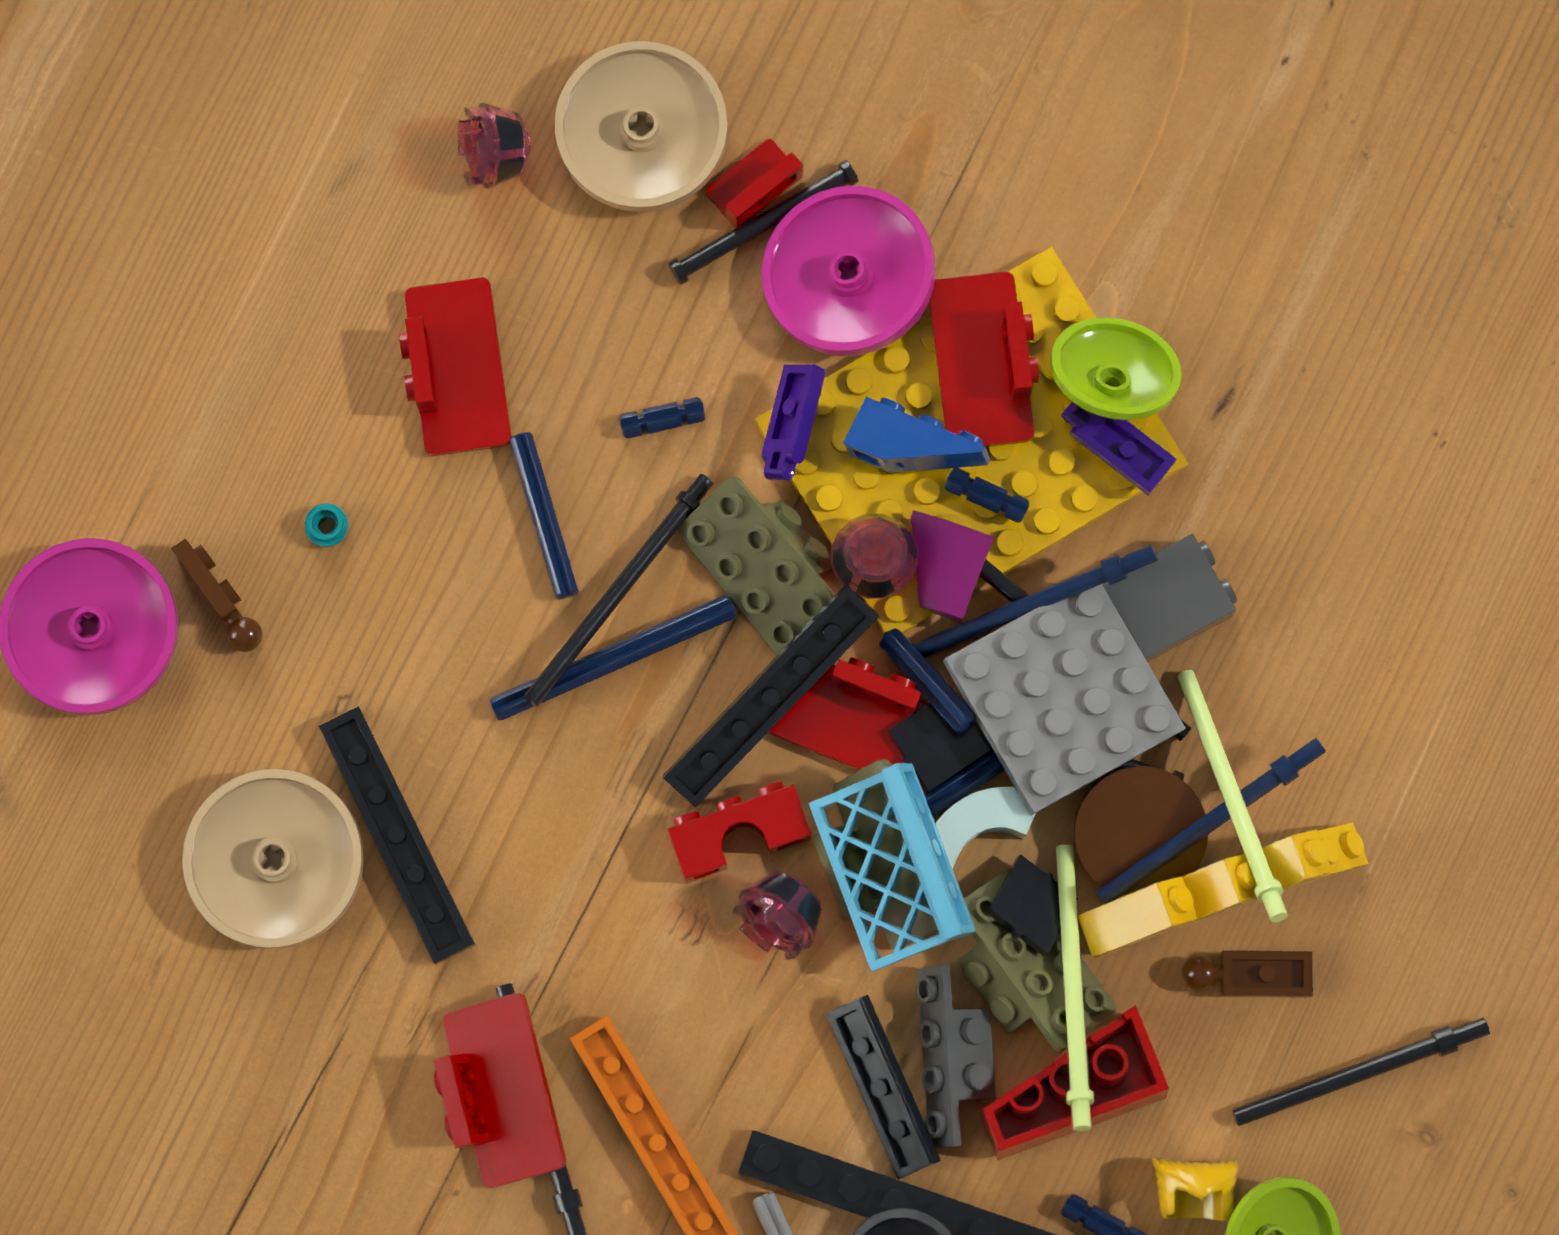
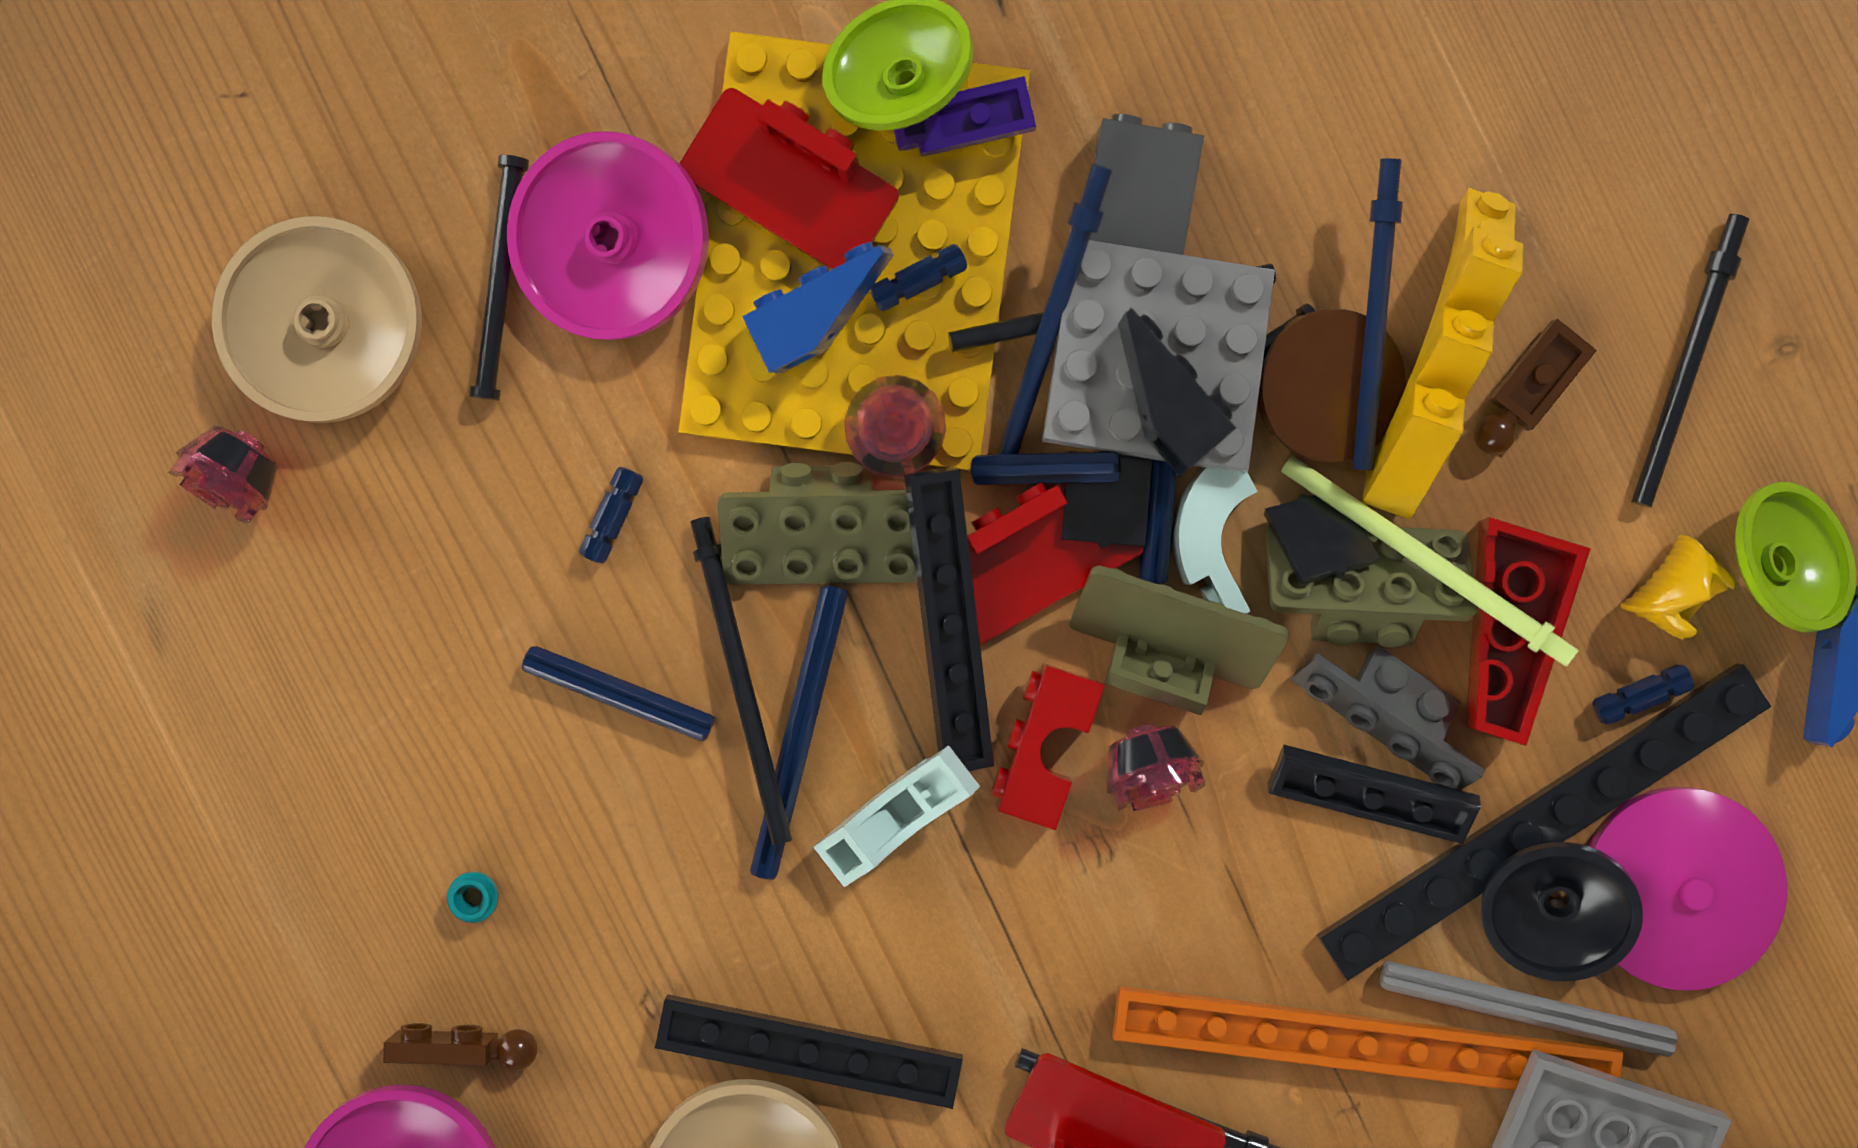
camera: 50 degrees left, 10 degrees up
red bracket [399,277,511,456] -> none
red panel [706,138,803,229] -> none
dark purple hinge [762,364,826,480] -> none
medium azure fence [808,763,976,972] -> none
magenta slope [910,510,994,623] -> none
yellowish green bar [1177,670,1288,923] -> none
none -> light aqua arch [813,745,980,887]
none -> black slope [1118,307,1236,477]

